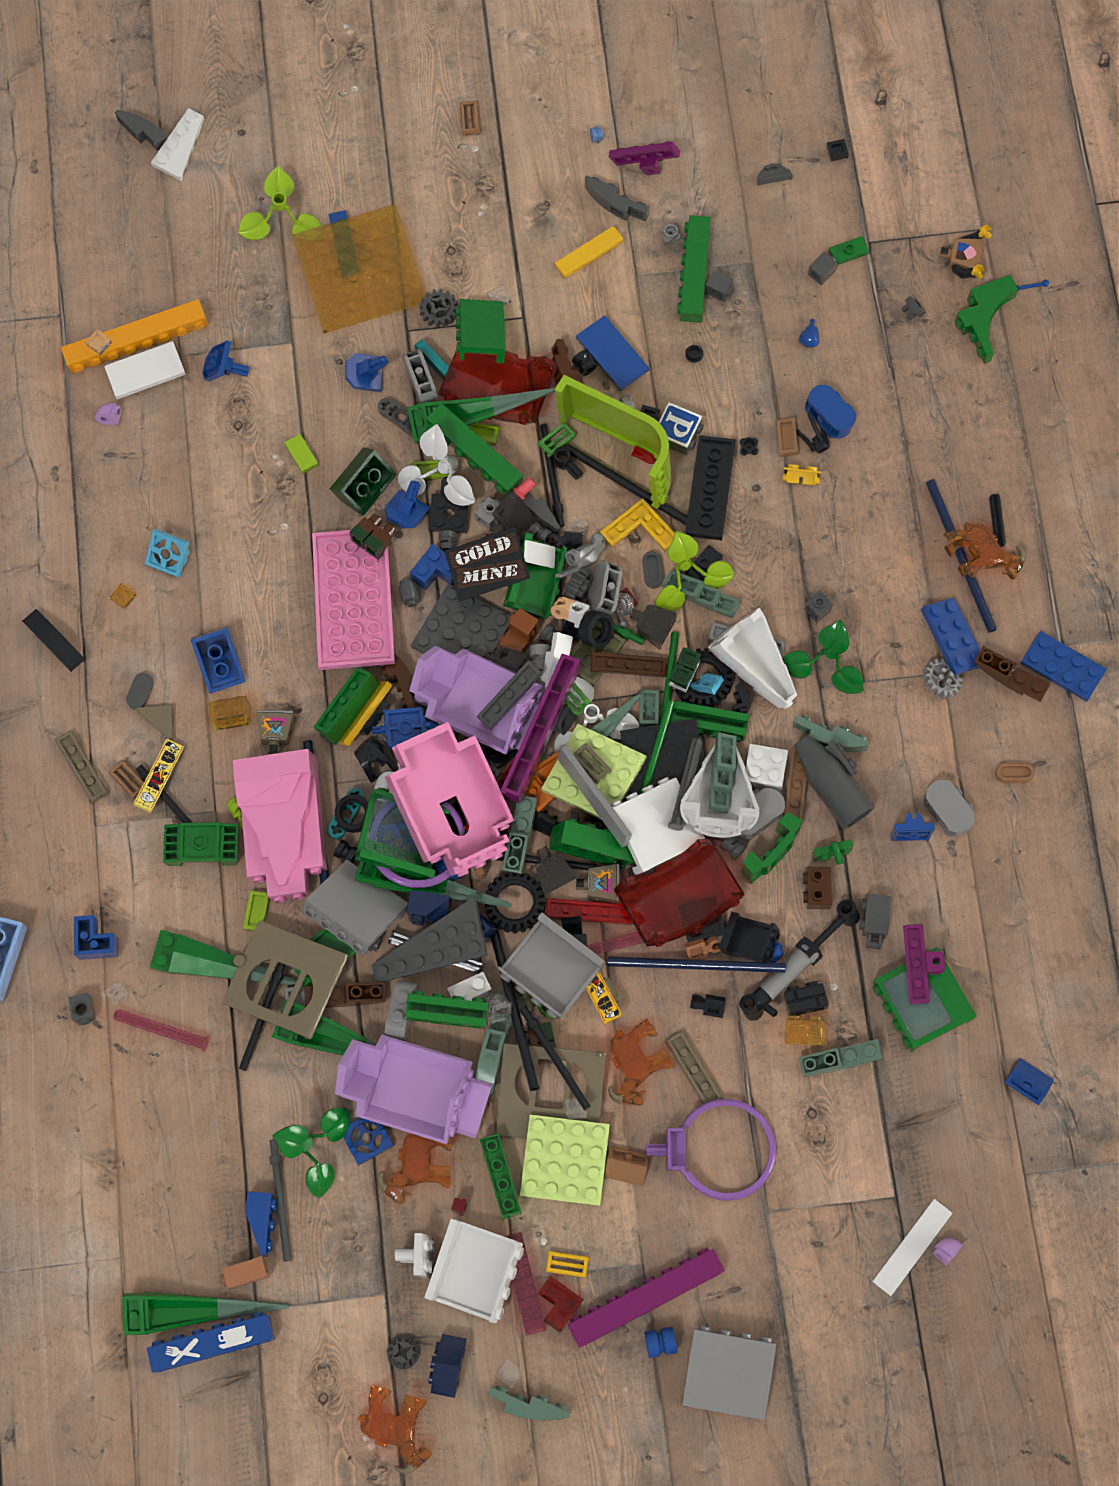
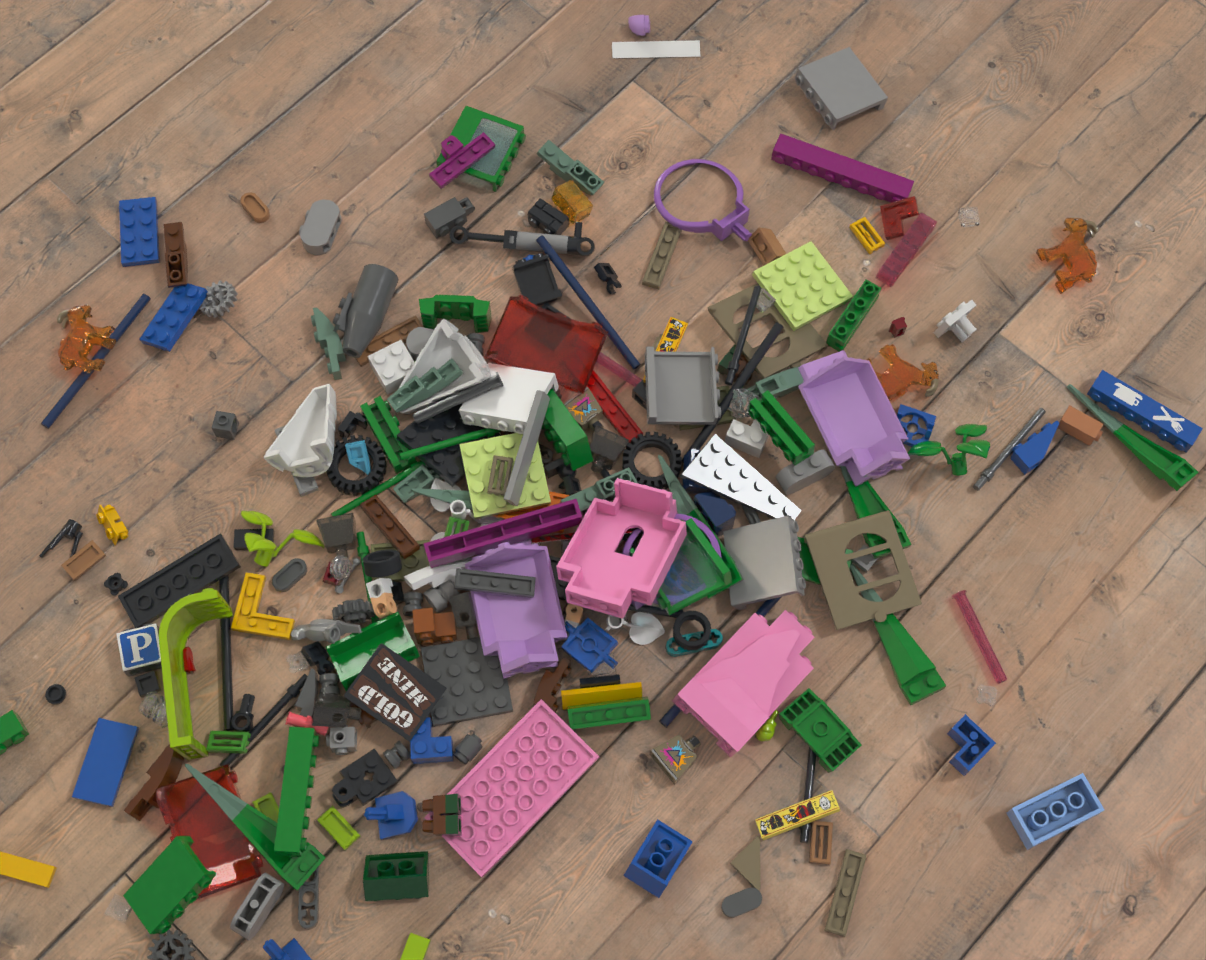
camera: 135 degrees left, 5 degrees down
dark grey brick [68,993,96,1025] -> none
clear yellow brick [209,695,251,731] -> none
black bar [239,963,286,1071] -> none
lime tile [243,890,269,931] -> none
reddish brown slope [304,982,386,1008] -> none
black wheel [333,839,357,863] -> none
black helmet [354,737,398,783] -> none
dark grey gear [386,1335,420,1369] -> none
white plant [398,424,476,506] -> none
teal beam [414,339,455,383] -> none
white panel [424,1219,524,1323] -> none
dark blue brick [428,1334,467,1398] -> none
sand green slope [488,1385,571,1421] -> none
white sticker [524,540,555,568] -> none
black plate [561,916,582,935] -> none
black wheel [572,350,597,376] -> none
light grey brick [587,560,623,616] -> none
clear orange animal [608,1019,674,1106] -> none
blue wheel [644,1326,677,1358] -> none
sand green slope [662,570,741,619] -> none
dark green hips [669,647,701,692] -> none
nougat plate [684,936,721,960] -> none
green plant [782,620,864,694] -> none
reddish brown brick [802,867,832,909] -> none
blue brick [805,385,856,439] -> none
green plate [812,839,853,865] -> none
blue piece [890,812,935,841] -> none
black axle [989,494,1006,548] -> none
blue panel [1004,1058,1054,1105] -> none

